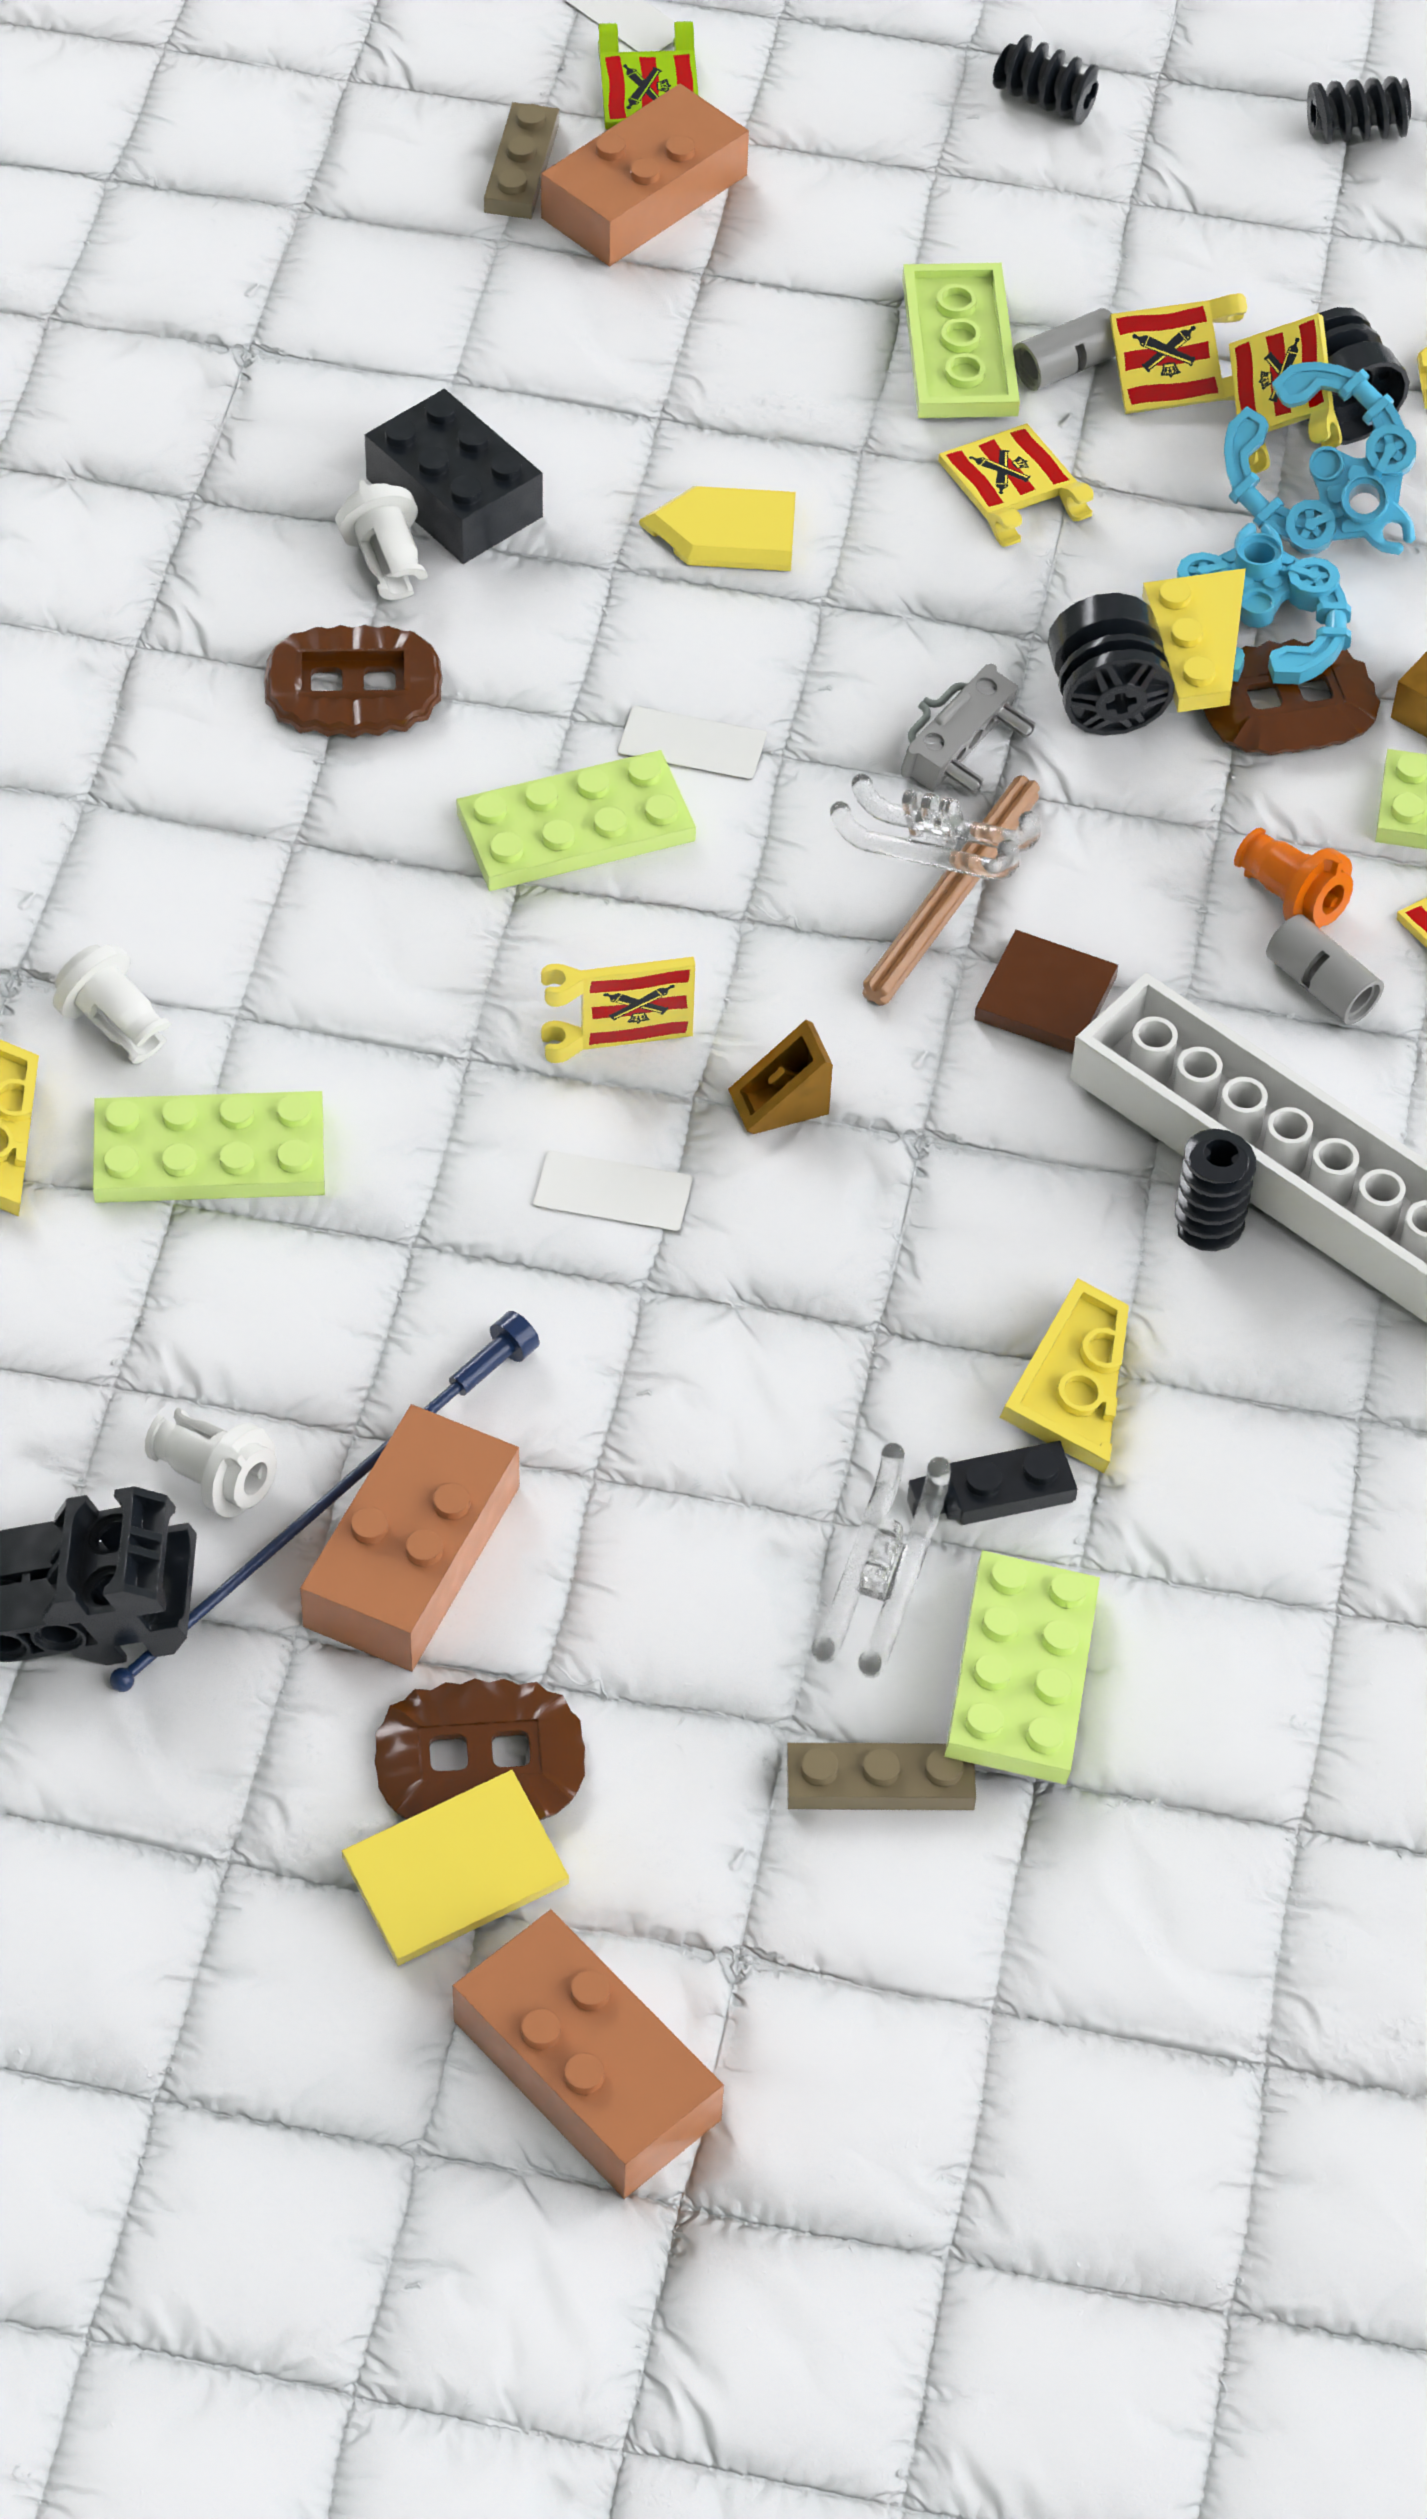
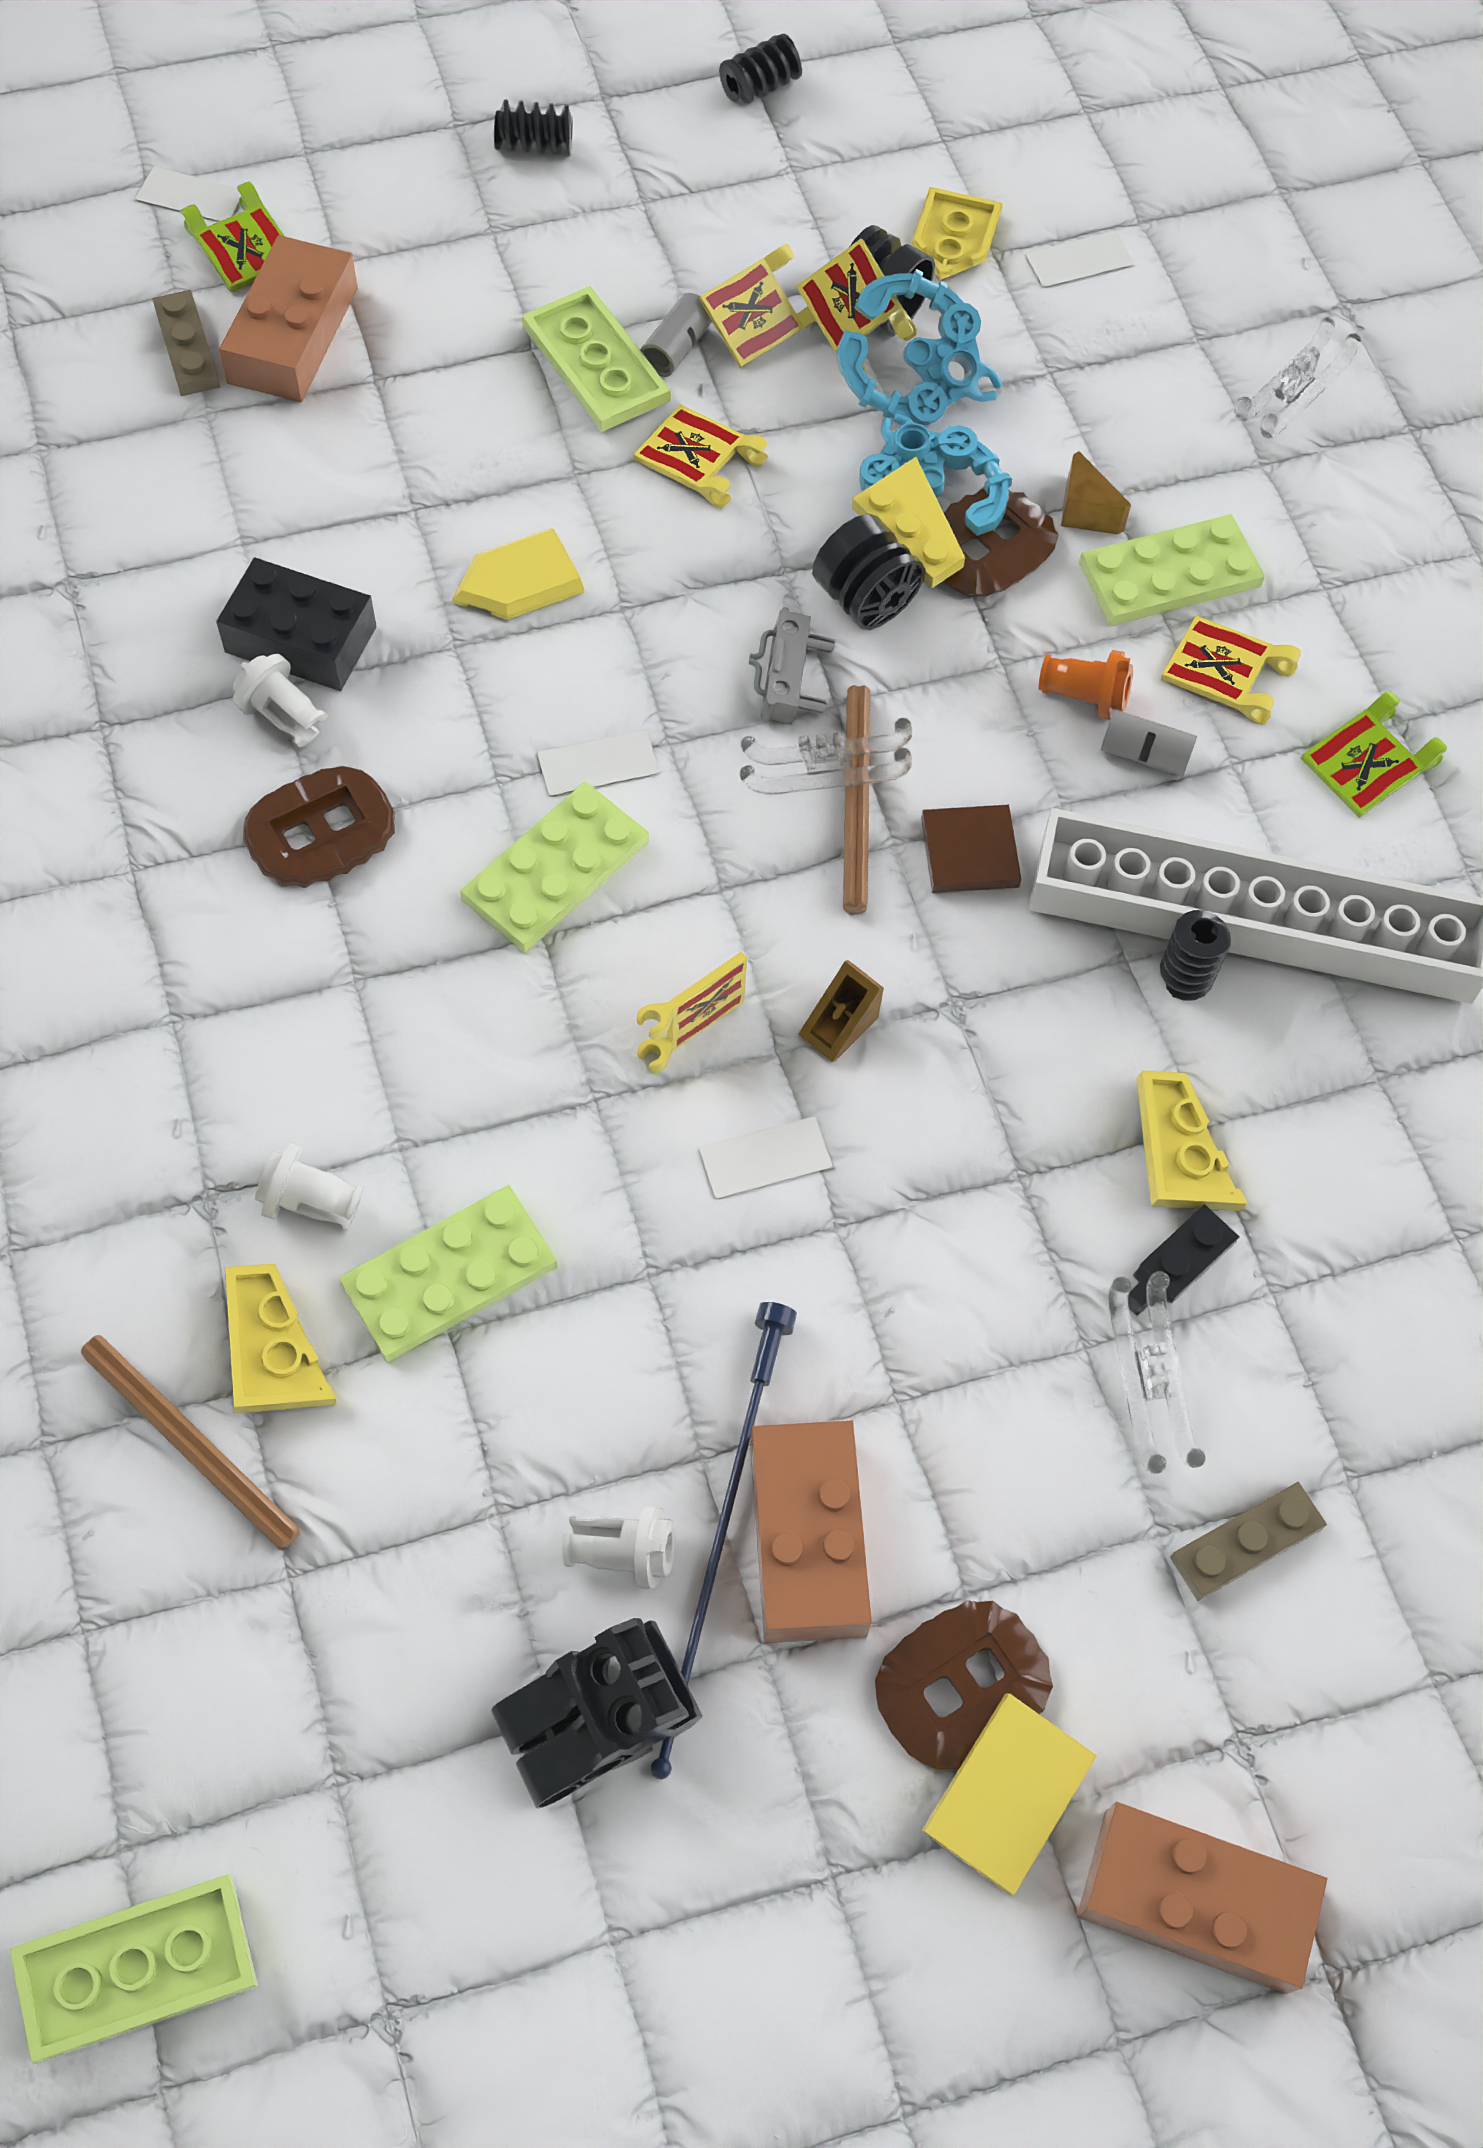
camera: 30 degrees left, 10 degrees up
yellowish green plate [944,1550,1100,1785] -> none

